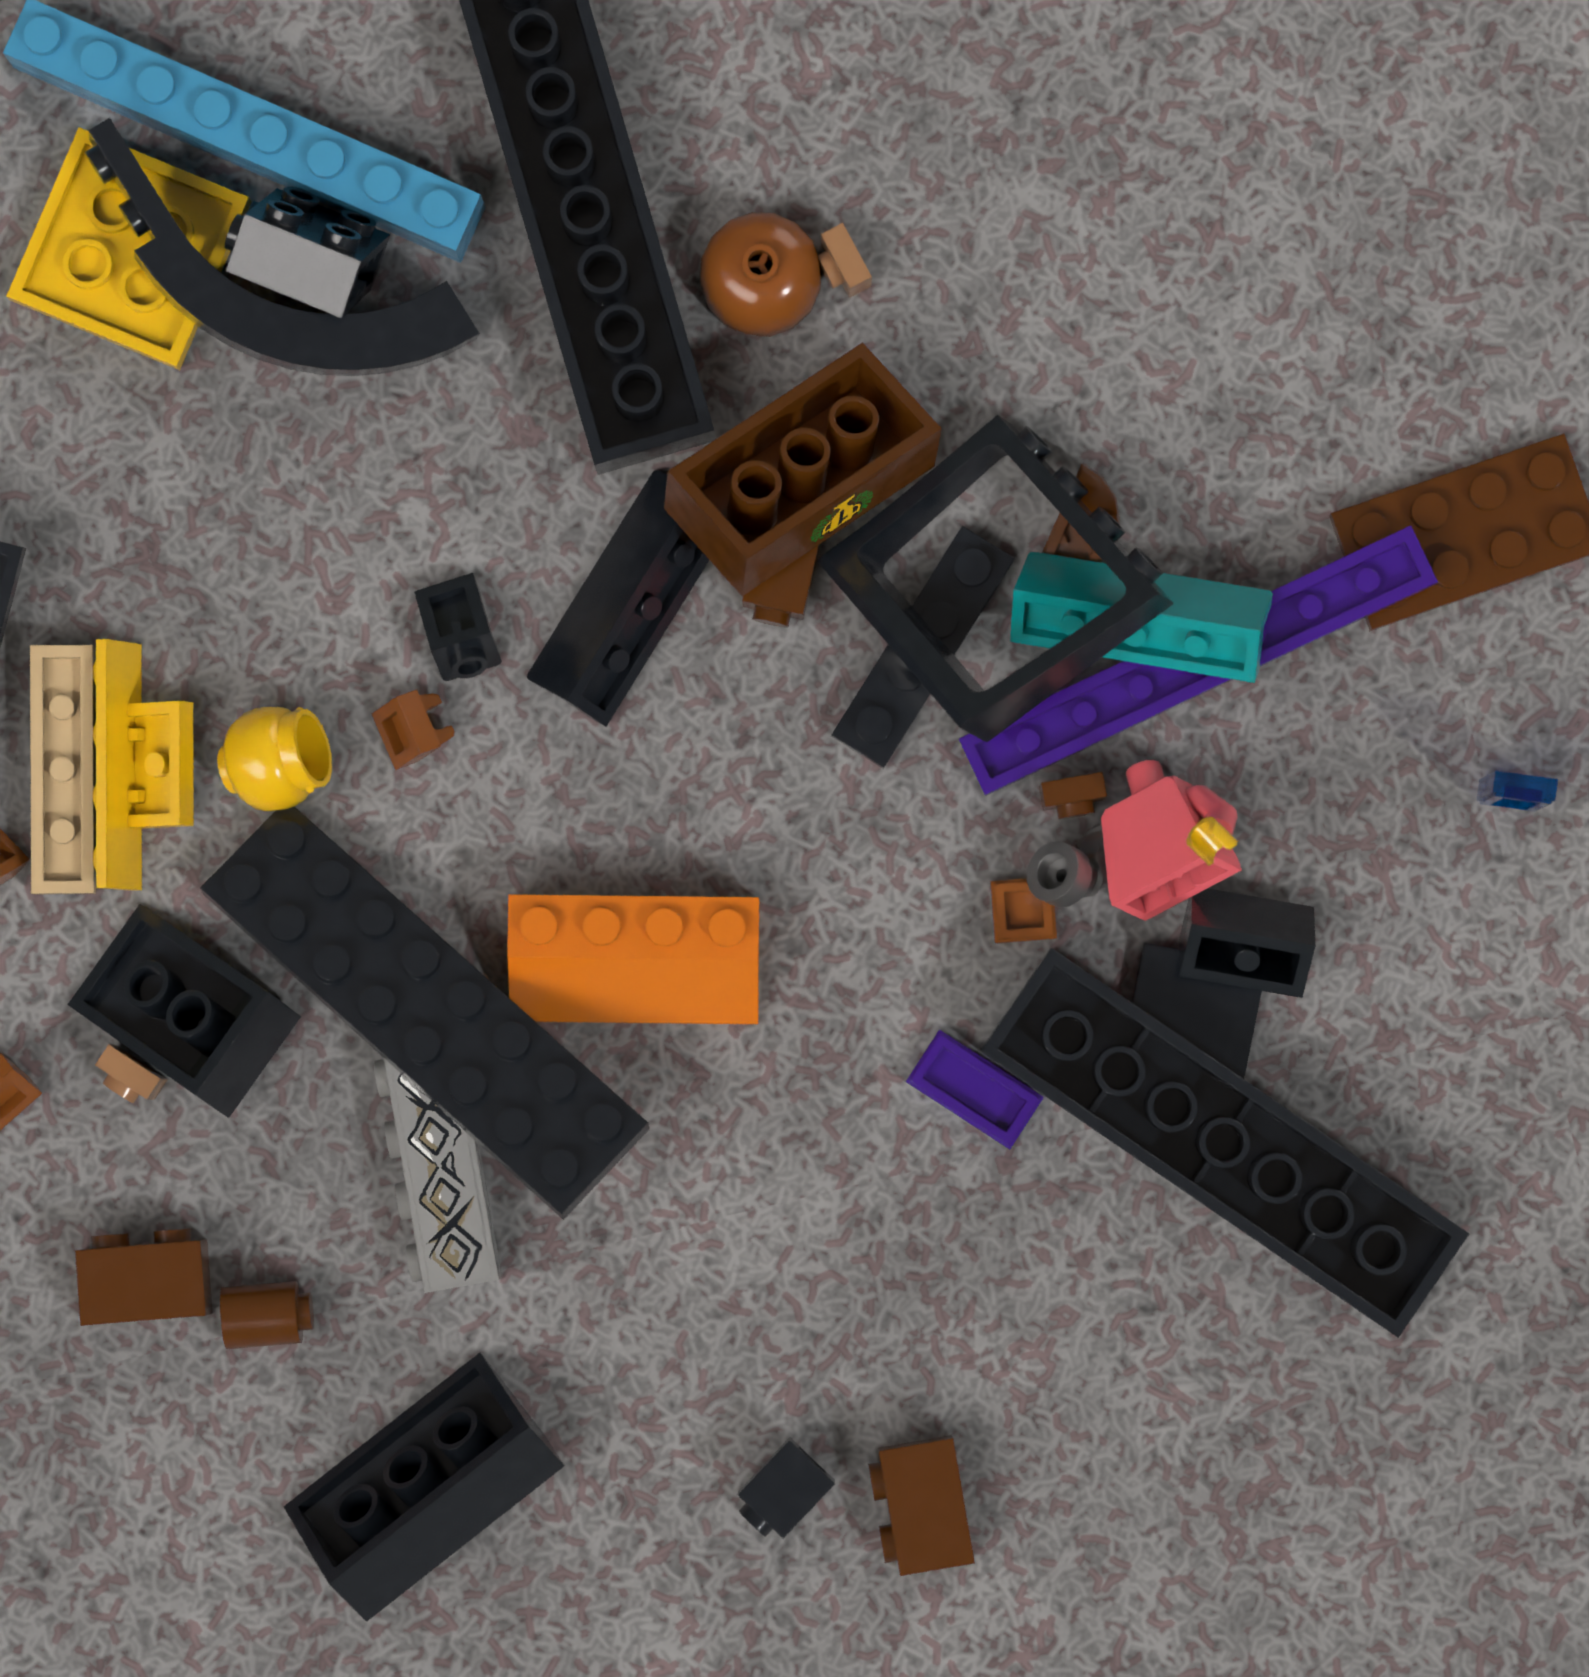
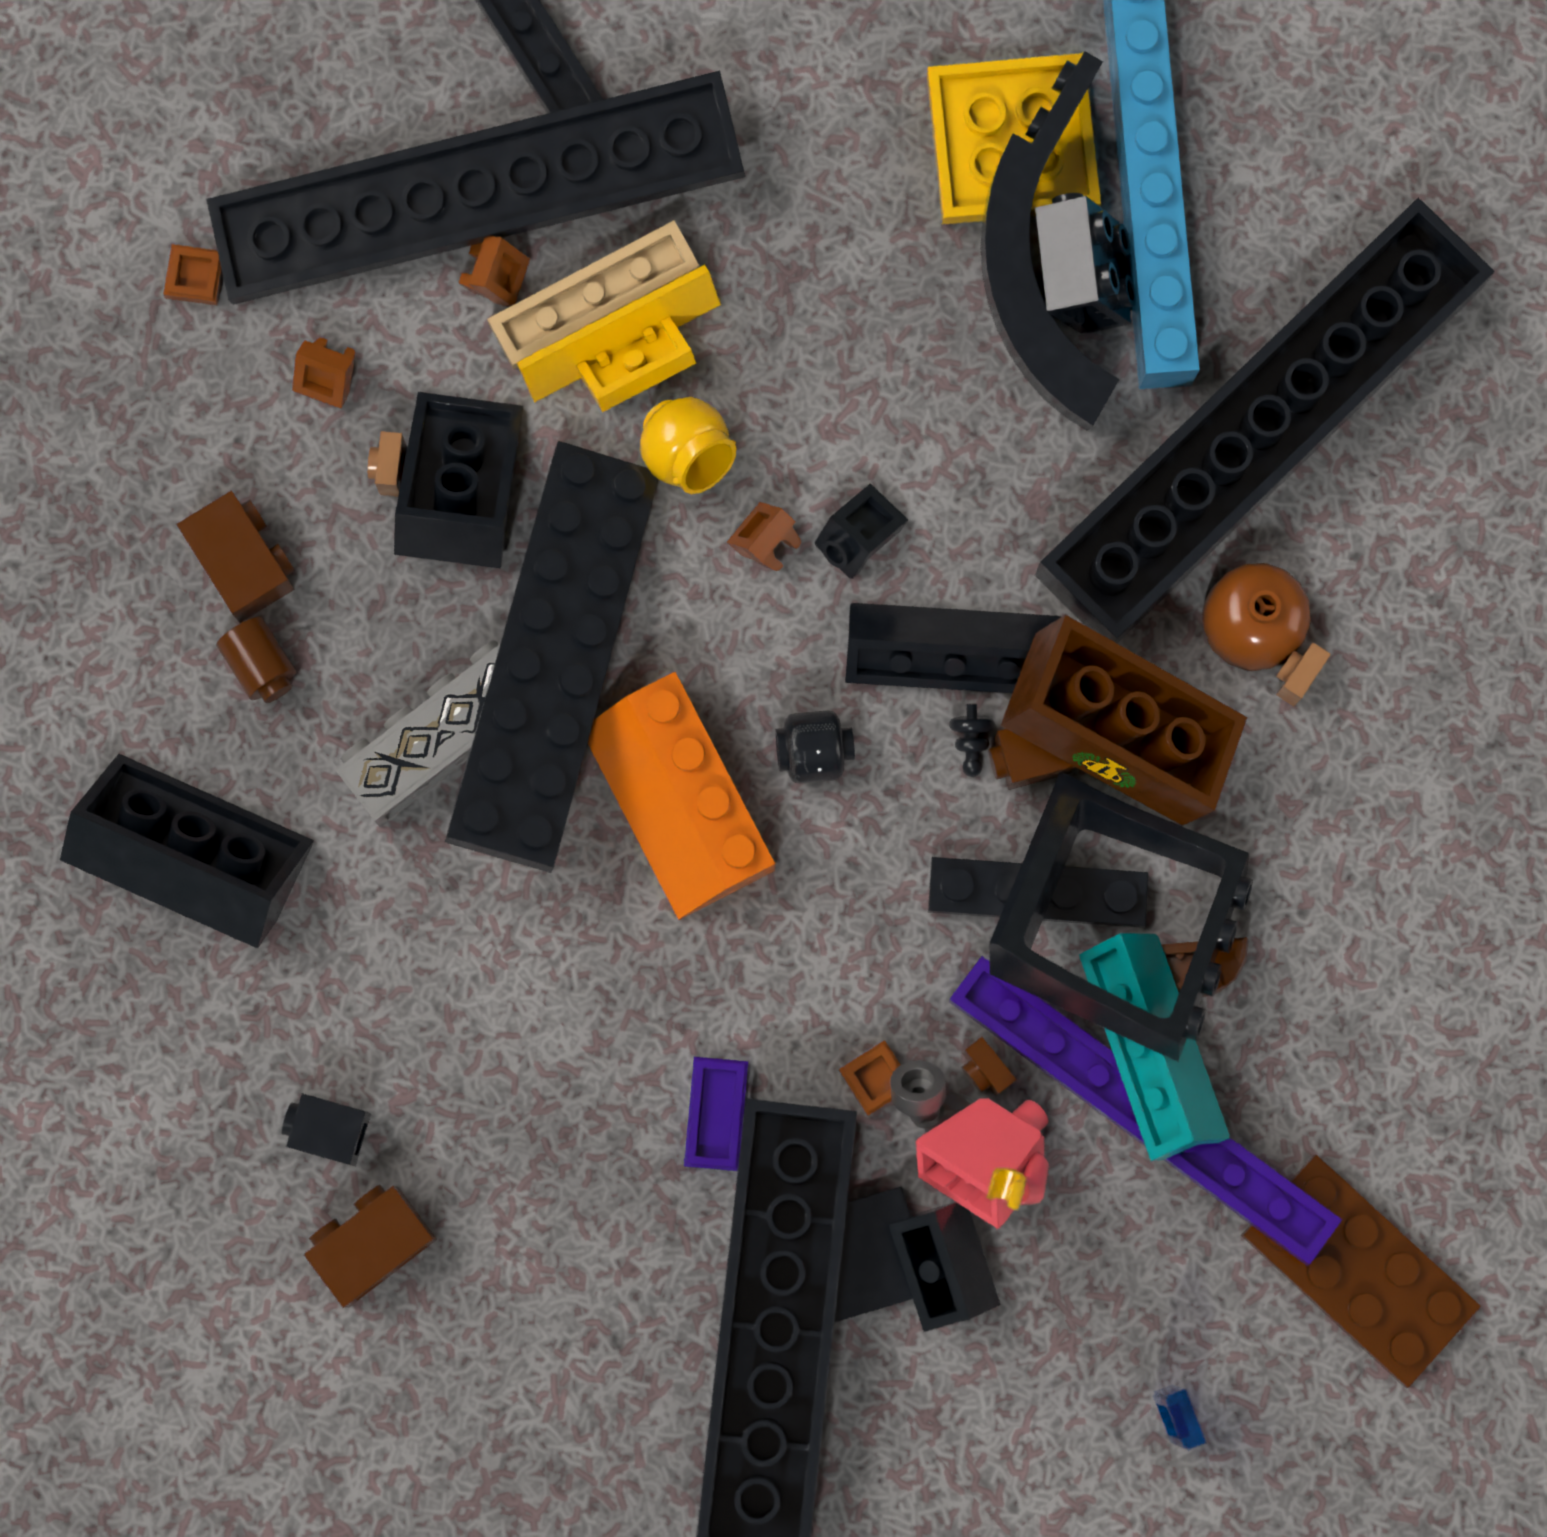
camera: 55 degrees right, 5 degrees down
none -> black head [775,710,855,784]
none -> black hair [949,704,995,777]

